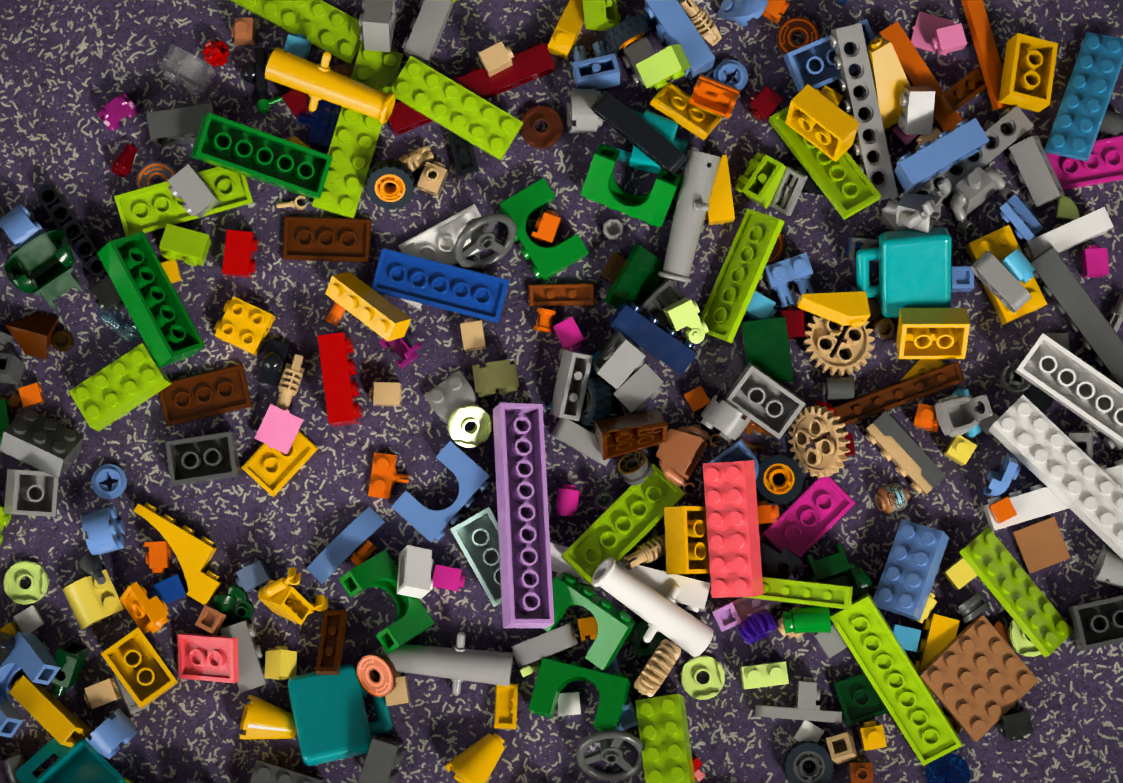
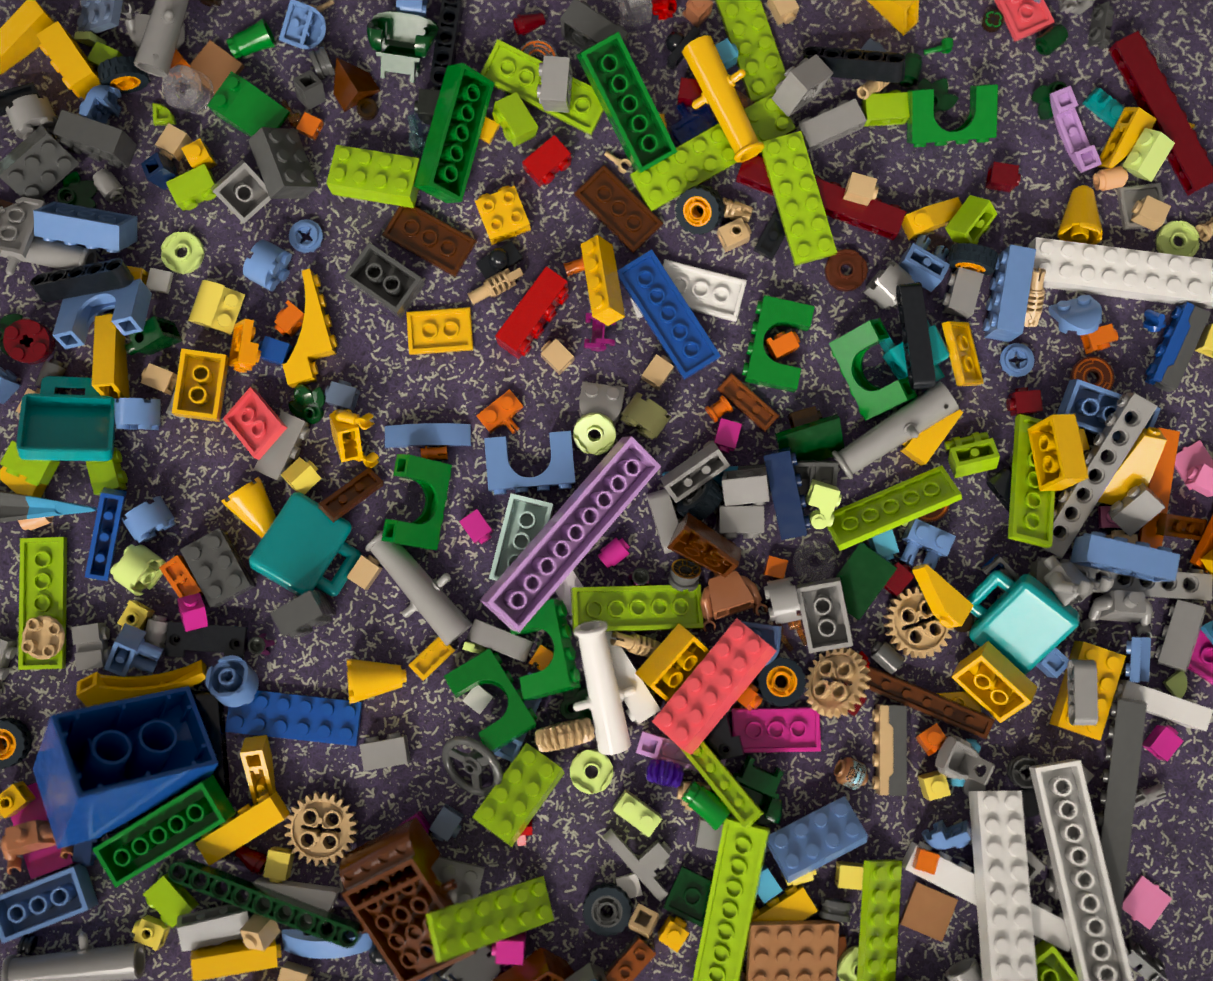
camera: 35 degrees right, 0 degrees up
dark grey cone [79,553,106,585] -> none
nougat tile [195,605,227,635] -> none
bright pink piece [255,403,304,454] -> none
green hand [257,94,284,114] -> none
tile [356,652,397,697] -> none
white piece [397,545,434,599] -> none
dark grey piece [454,213,517,270] -> none
light grey tile [603,219,624,240] -> none
lime brick [636,44,691,90] -> none
orange hinge [688,74,741,119] -> none
light grey tile [770,166,808,216] -> none
dark brown tile [872,316,895,339] -> none
medium azure brick [1001,249,1035,284] -> none

